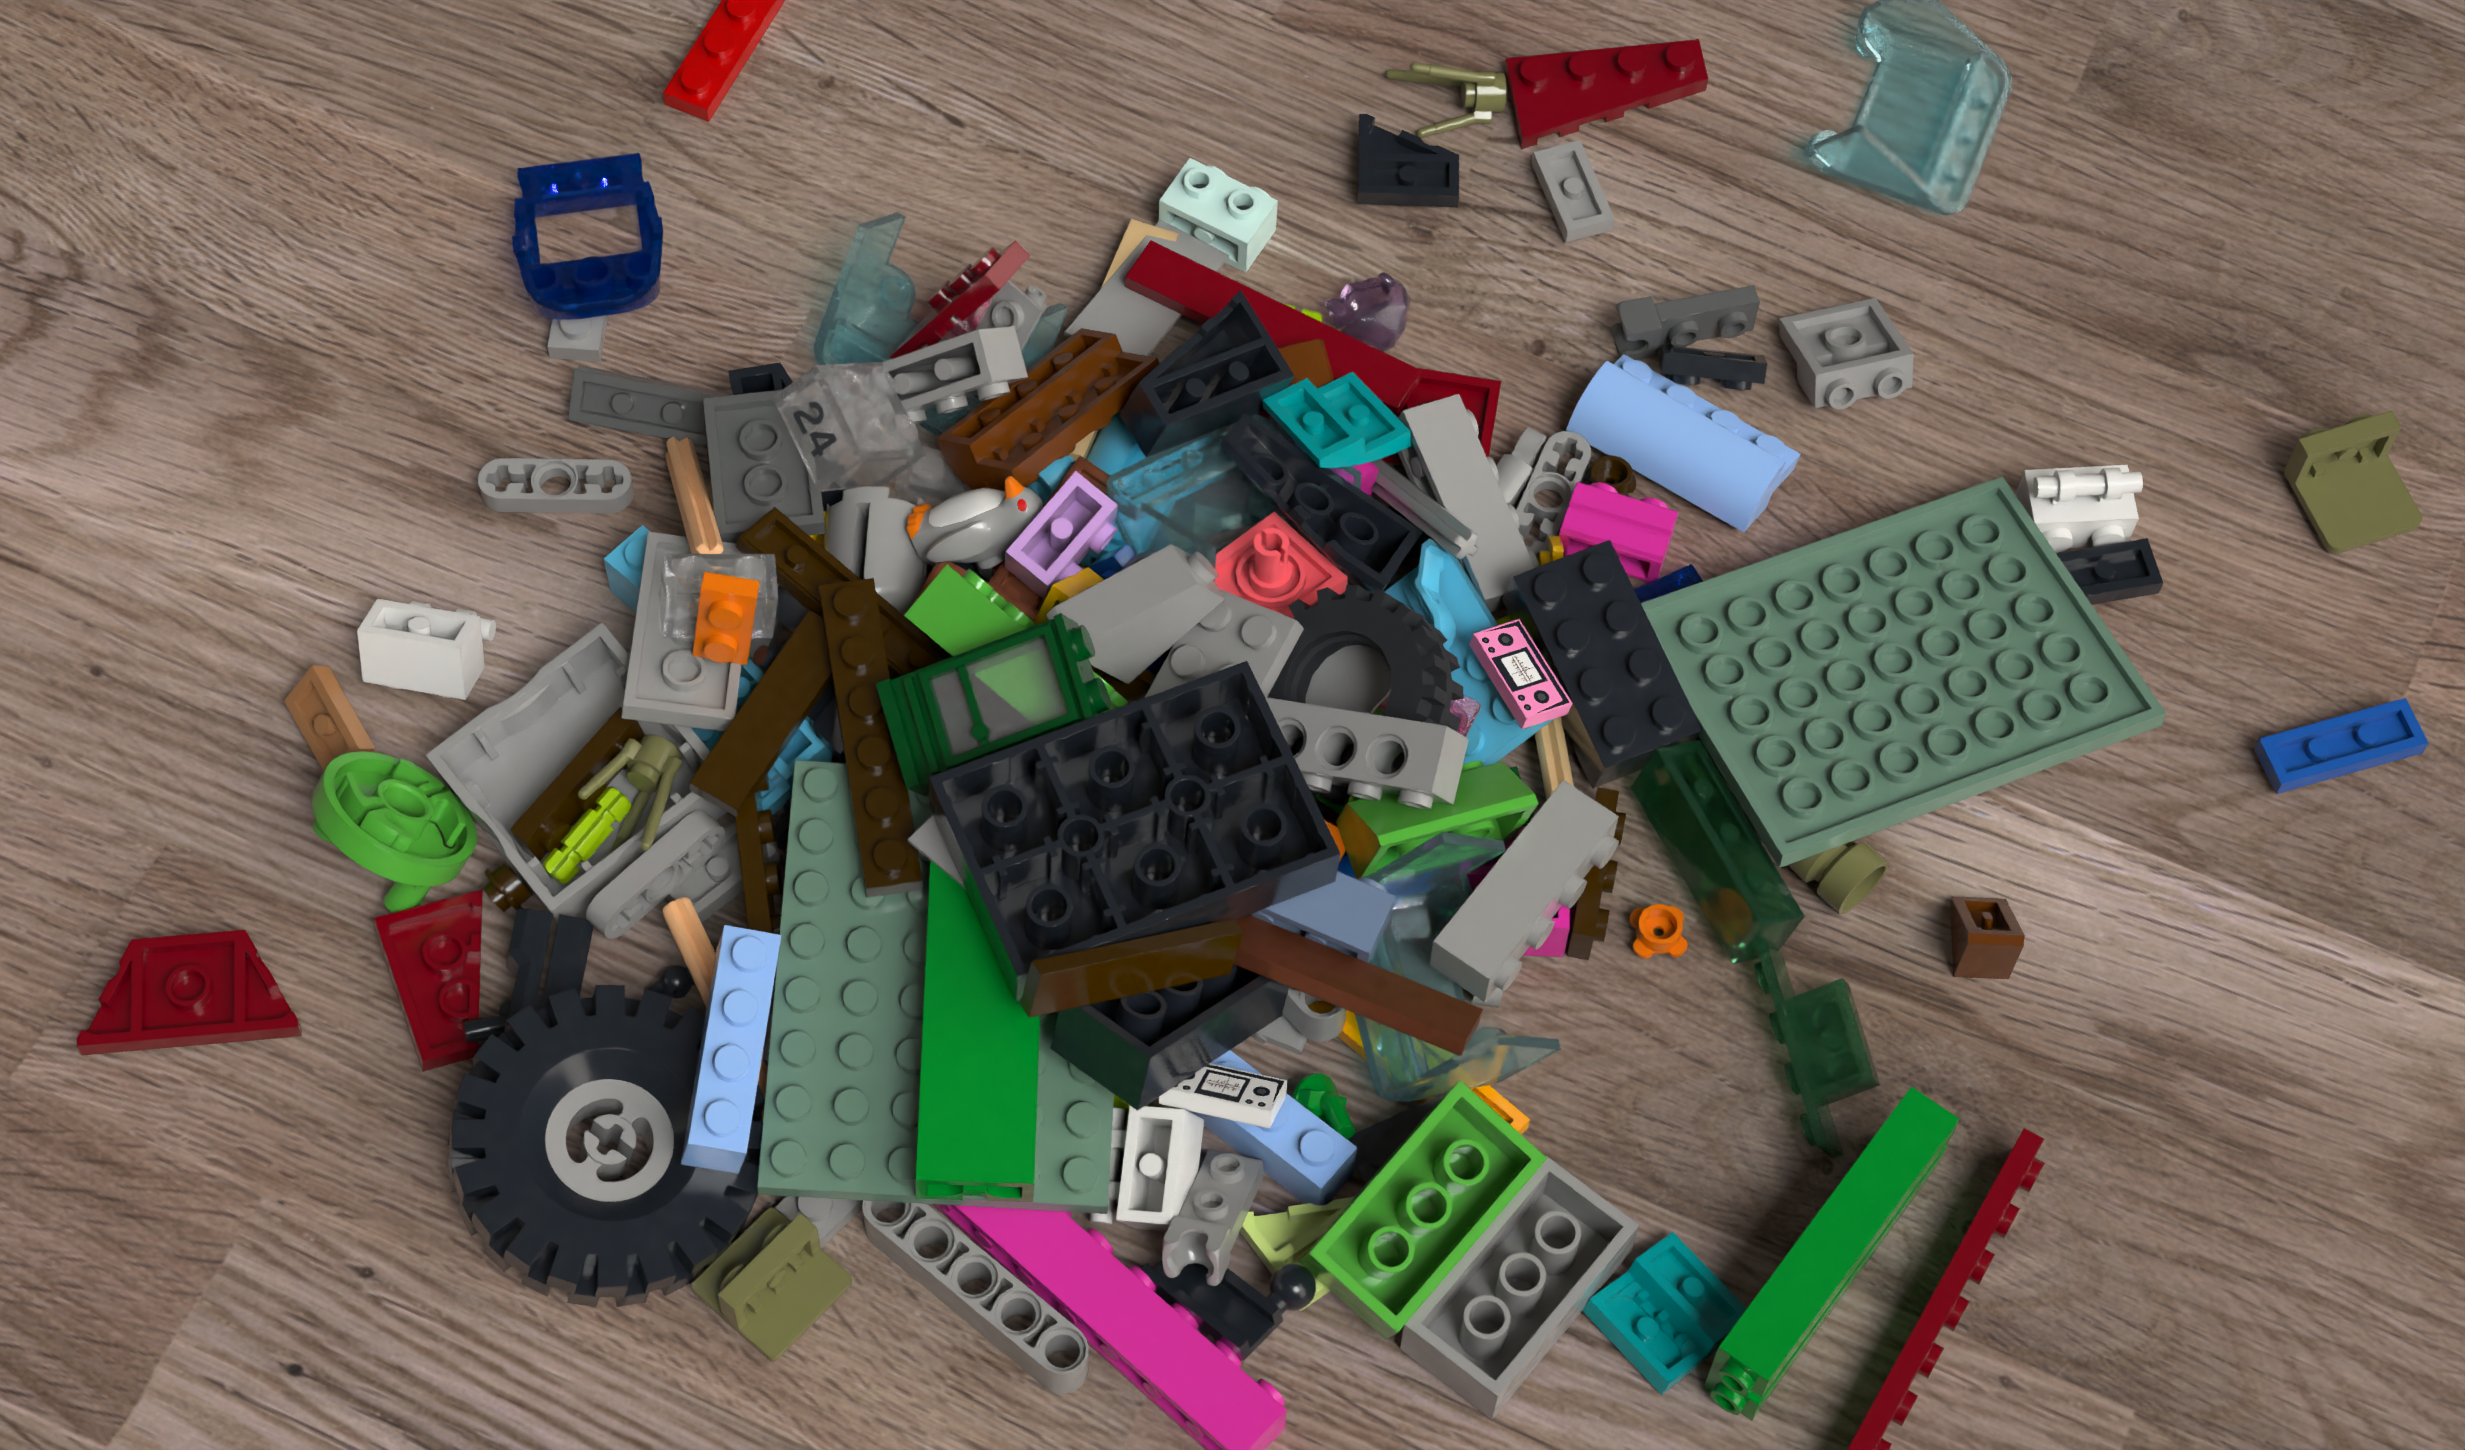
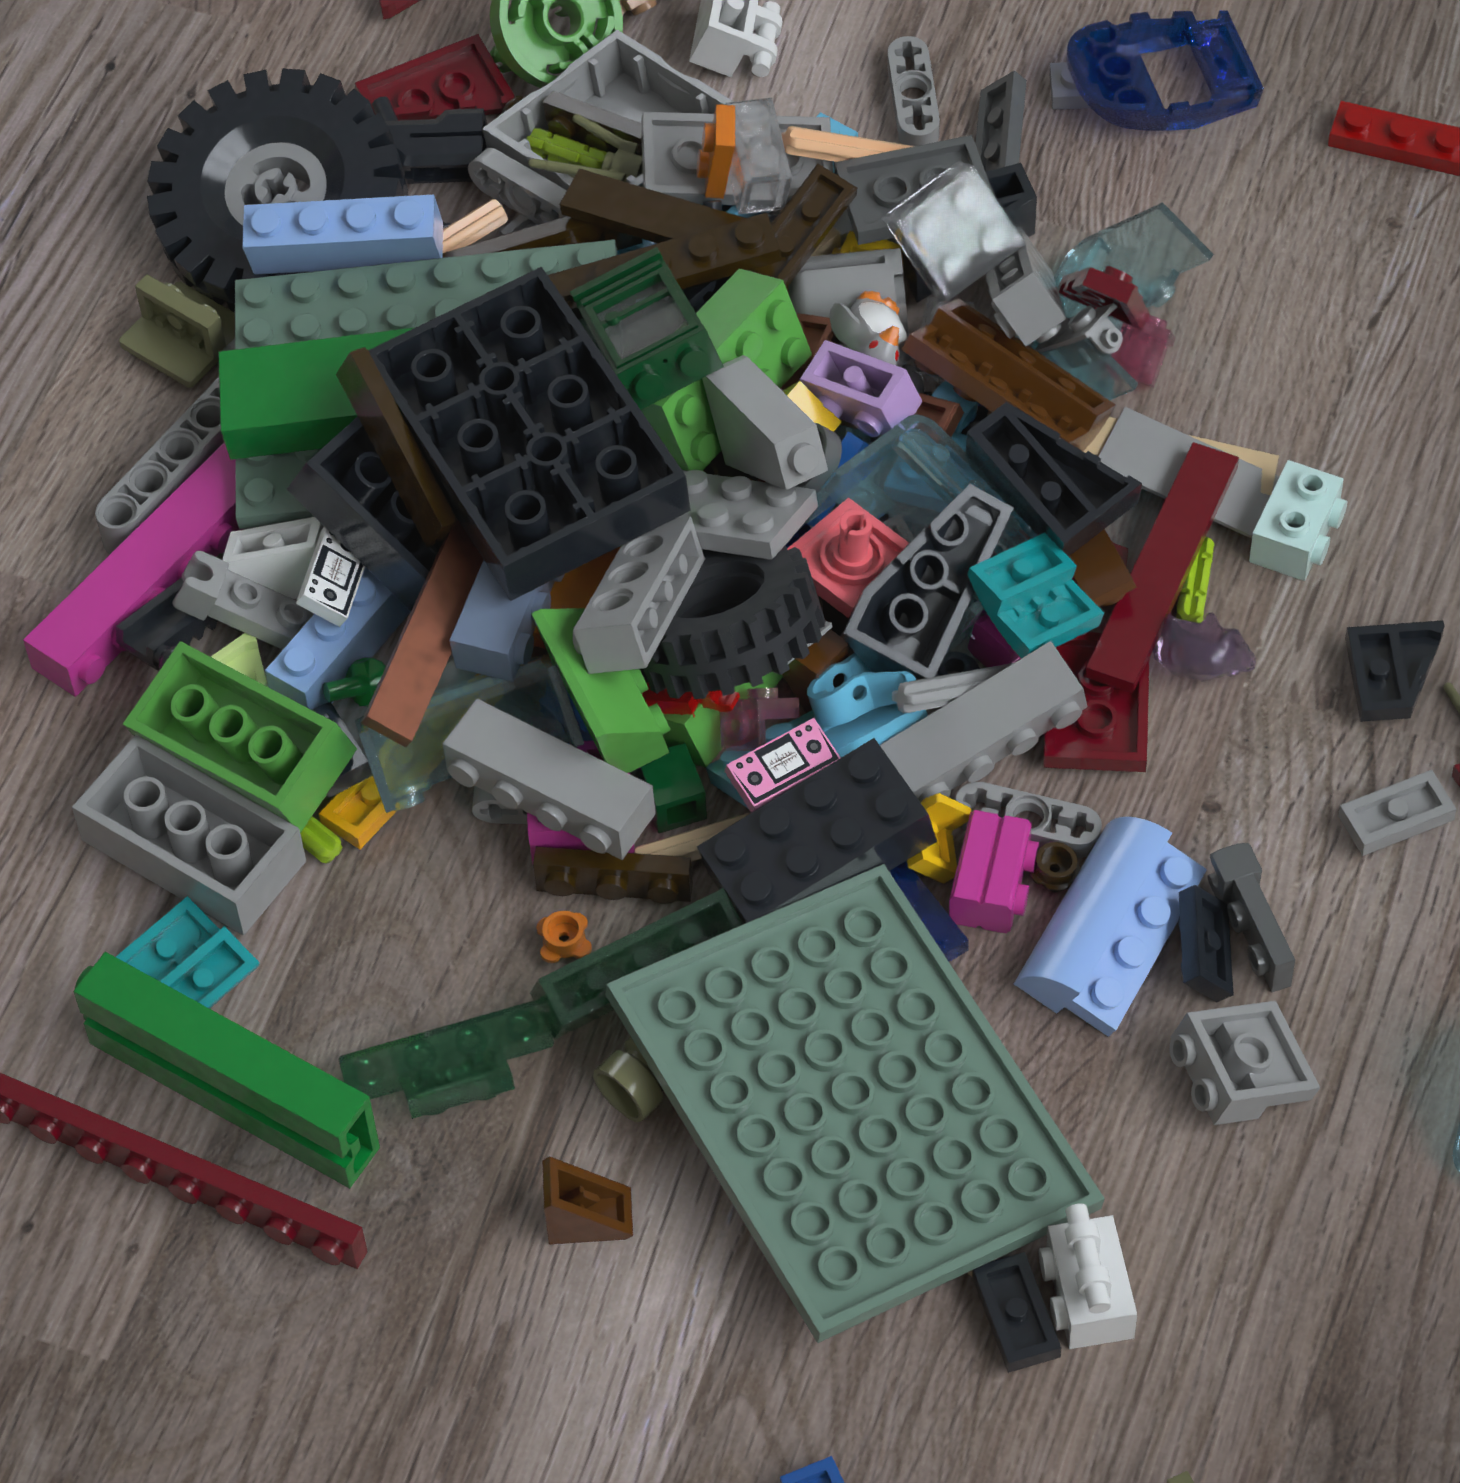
camera: 90 degrees right, 5 degrees down
light grey bar [1496,427,1546,507] -> none

